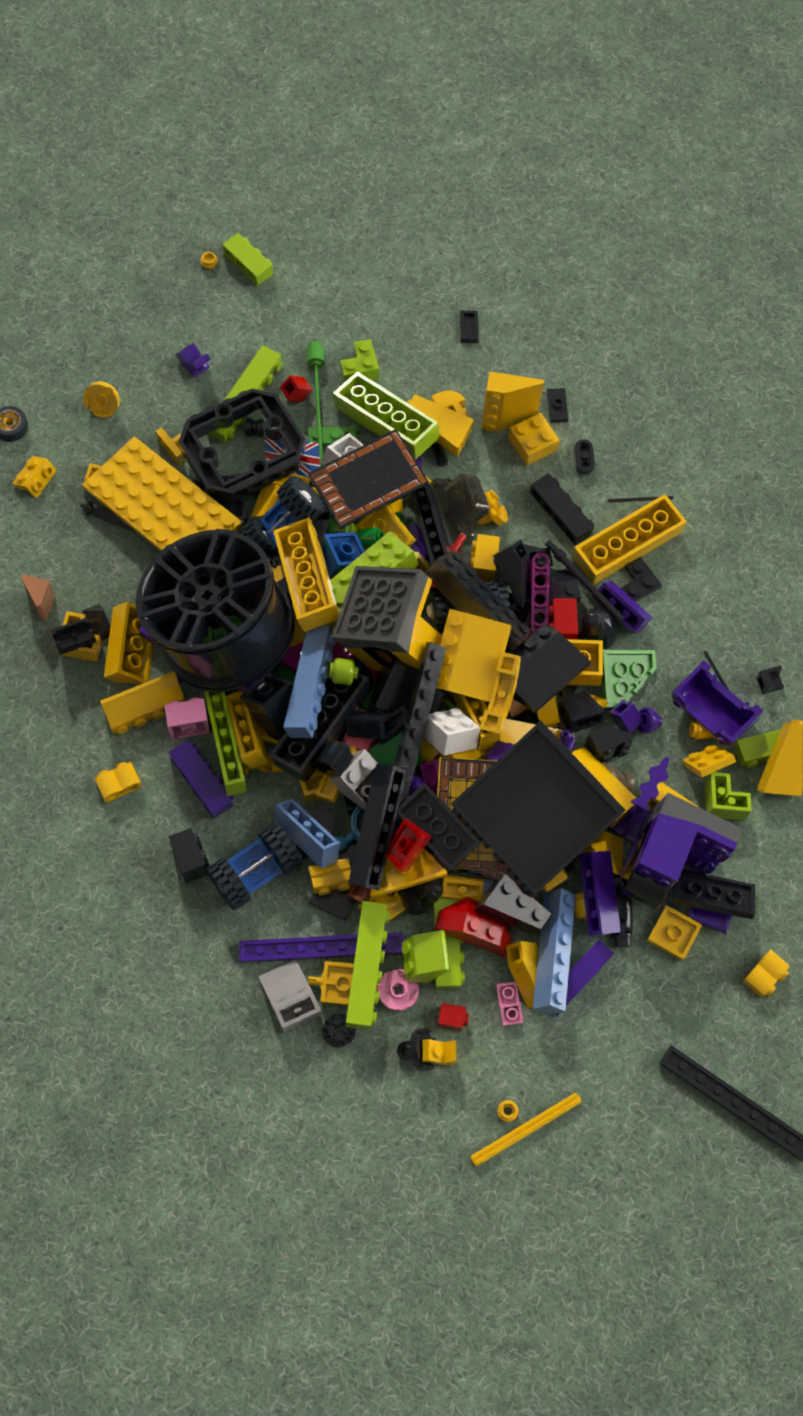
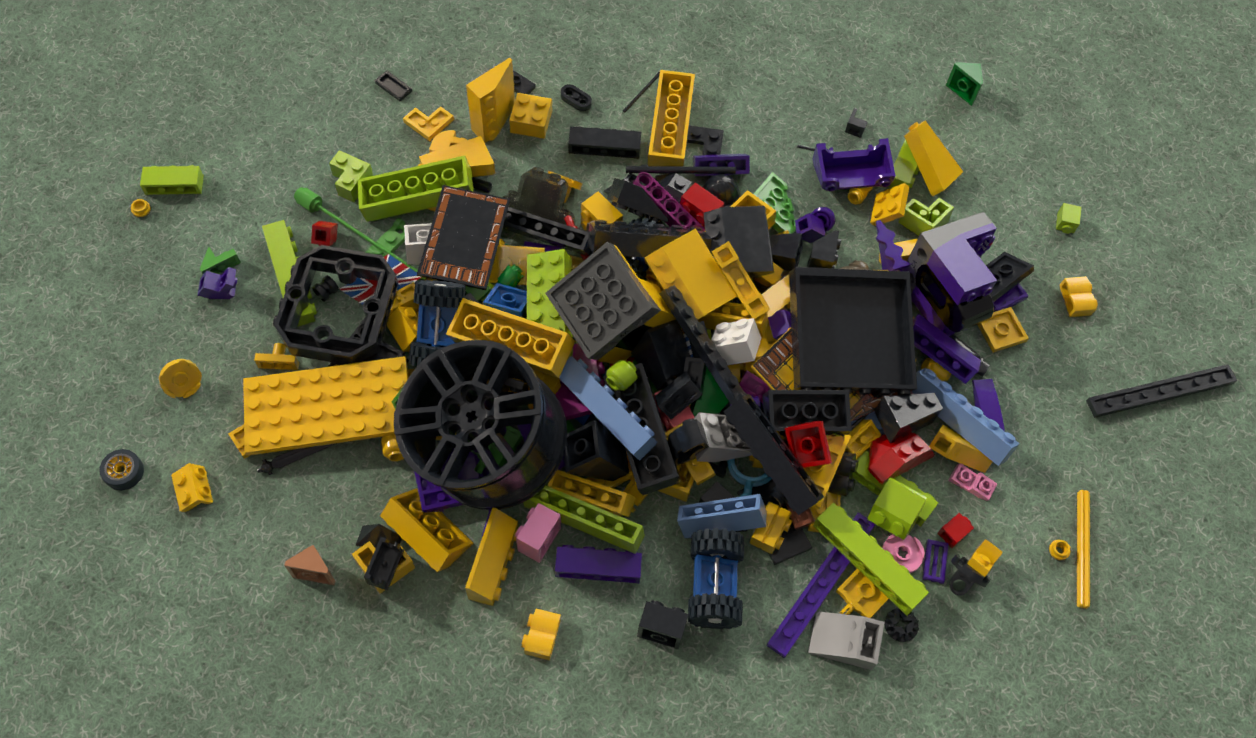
camera: 50 degrees left, 5 degrees down
none -> bright green slope [200,247,241,274]
none -> yellow plate [403,106,454,142]
none -> dark purple tile [922,539,949,584]

